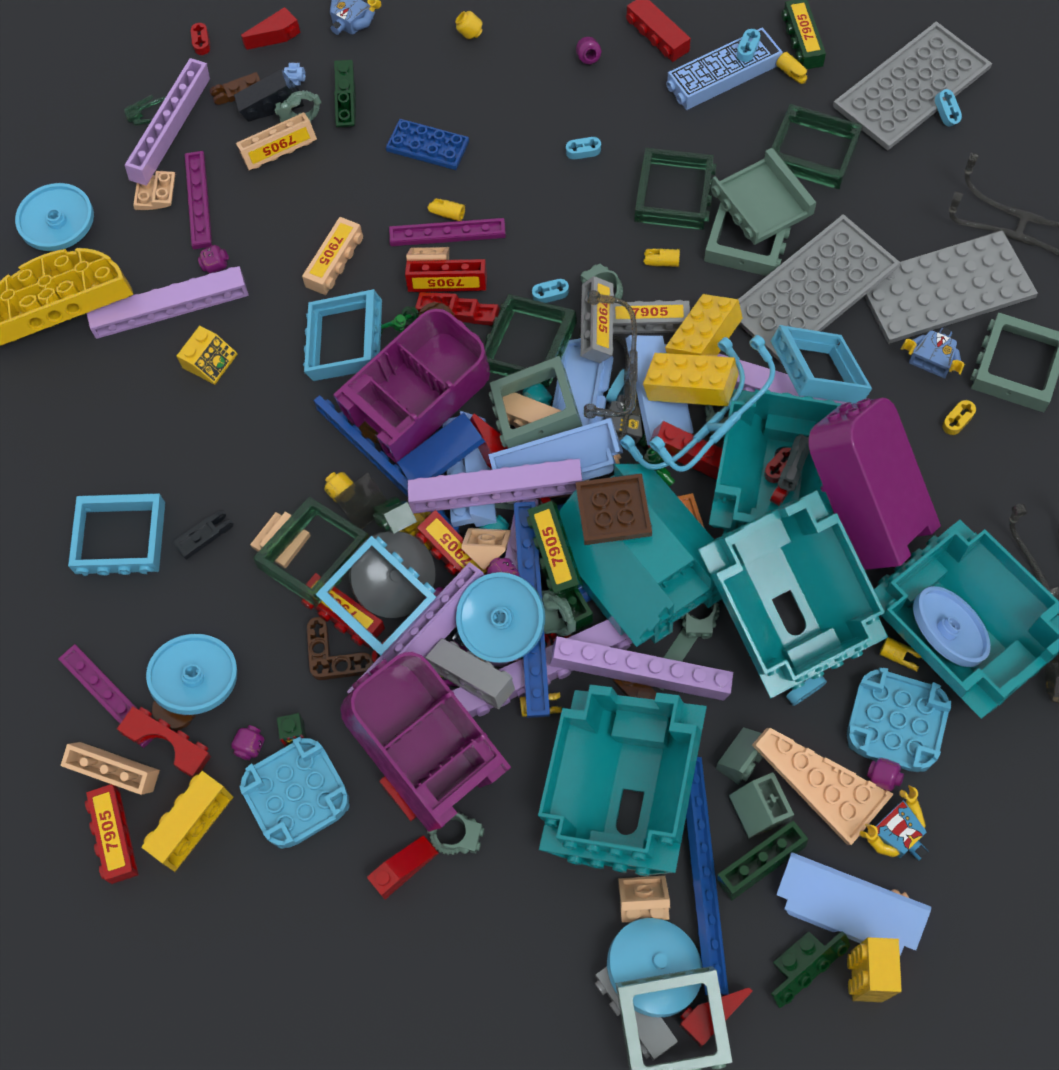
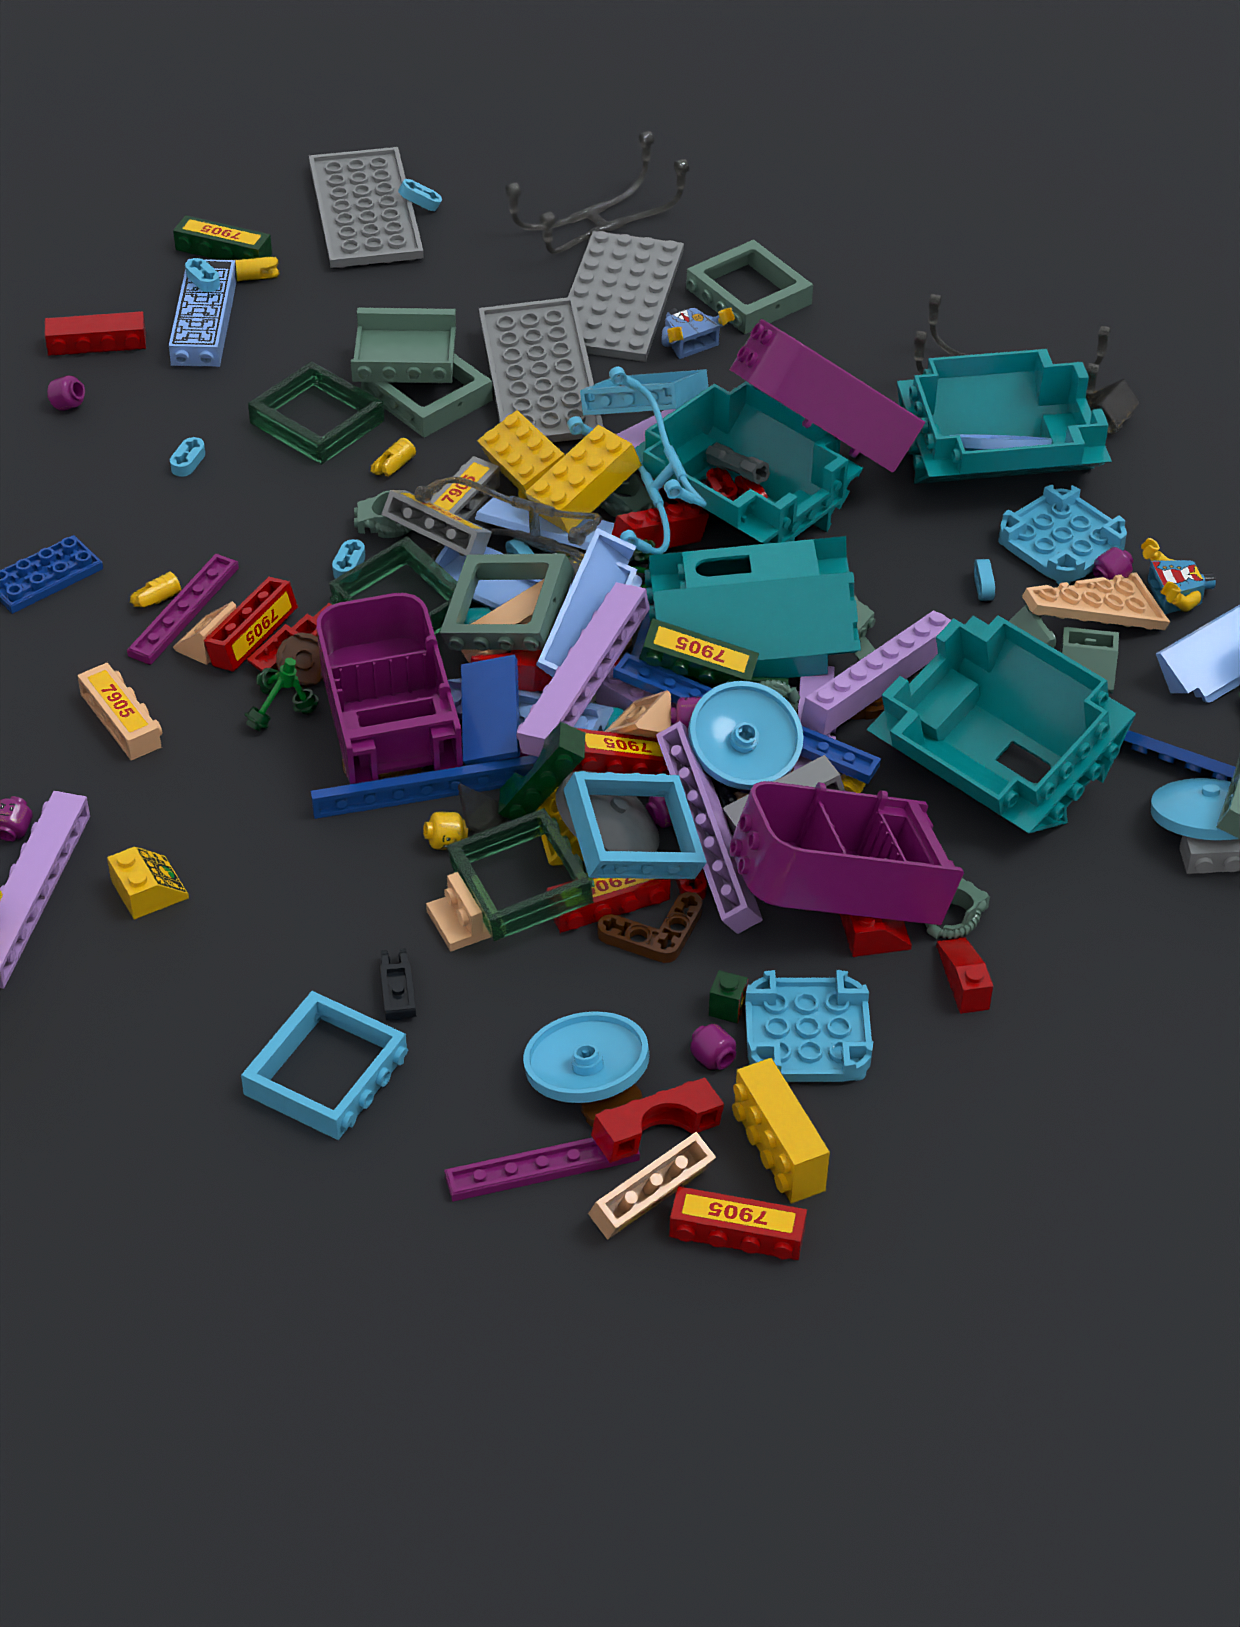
camera: 65 degrees left, 20 degrees down
medium azure window [303,289,382,381] -> none
reddish brown plate [575,473,652,545] -> none
light nougat bracket [618,876,670,922] -> none
teal panel [698,490,888,698] -> none
dark green brick [717,820,808,901] -> none
clear green window [772,104,863,189] -> none
yellow hinge [879,637,922,672] -> none

